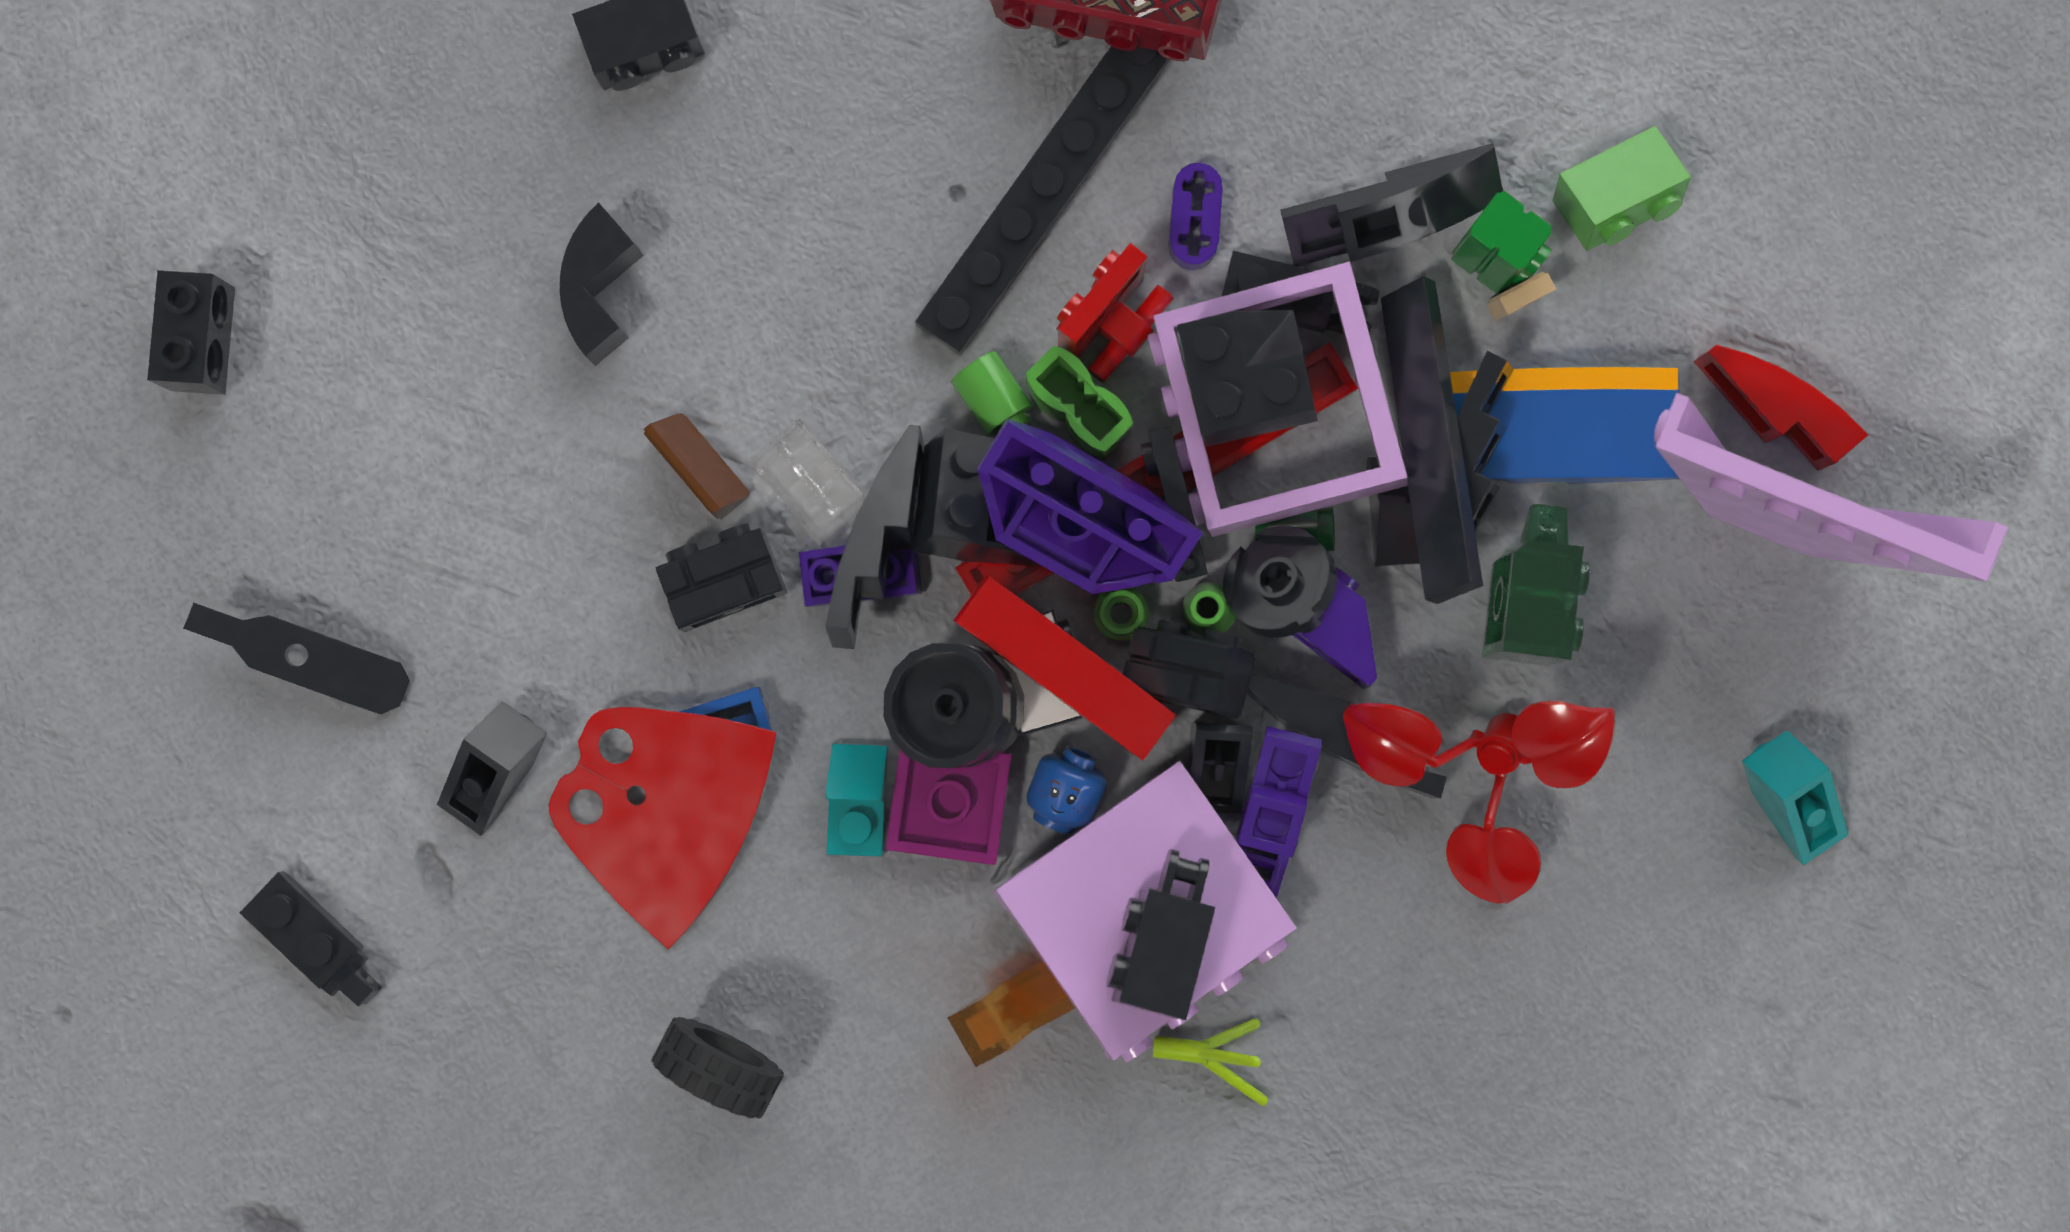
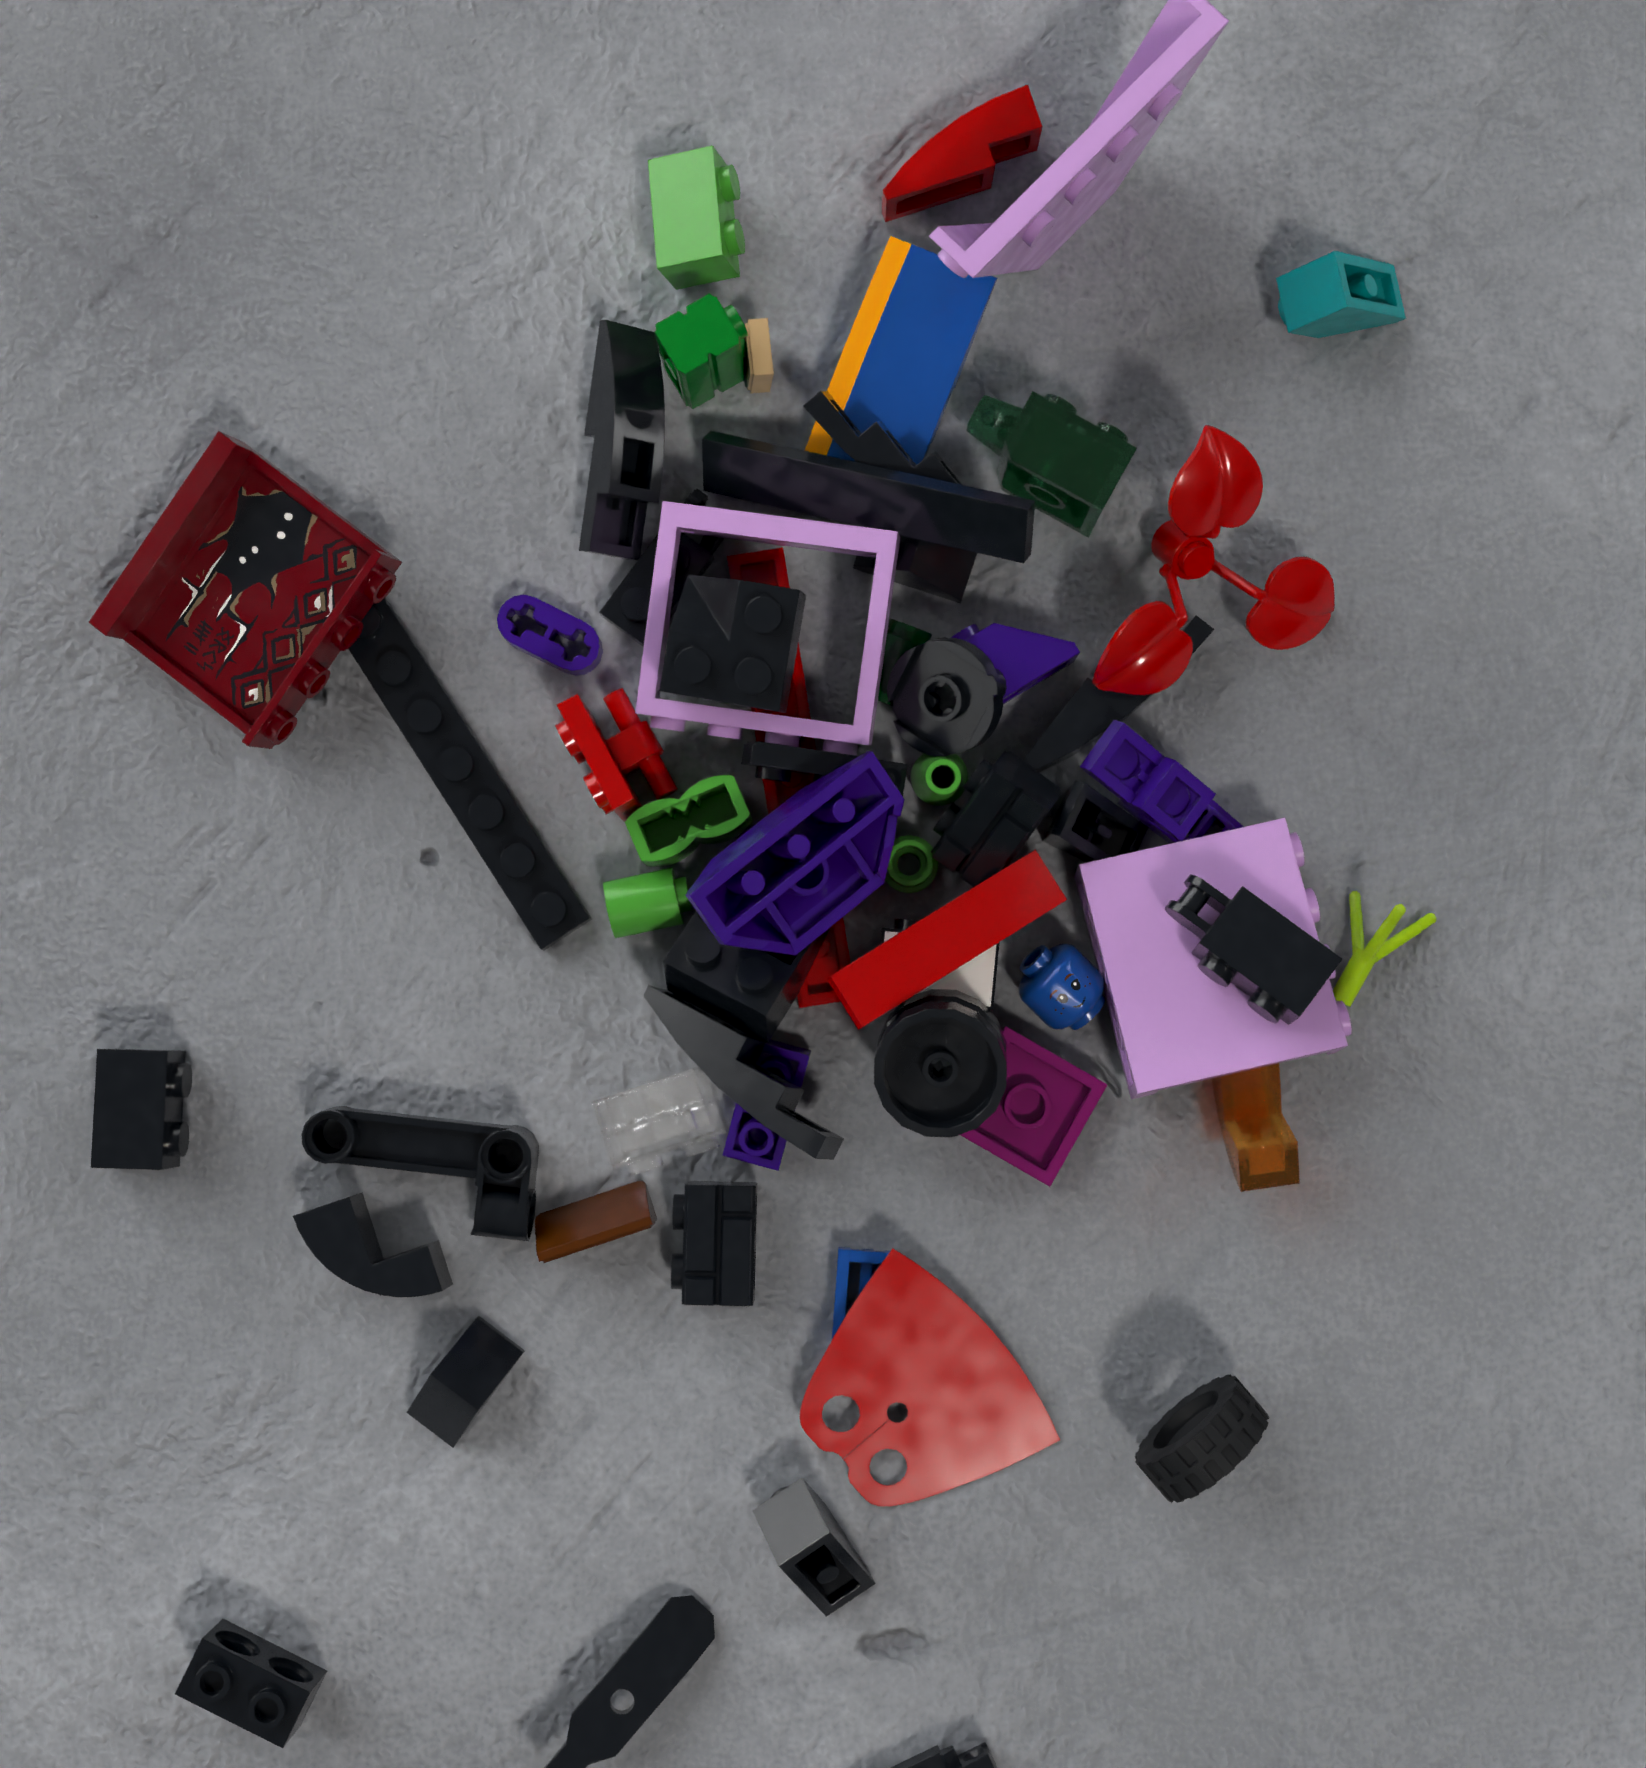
camera: 65 degrees left, 0 degrees up
teal slope [825,744,888,857] -> none
none -> black piece [301,1106,539,1242]
none -> black slope [406,1316,525,1448]

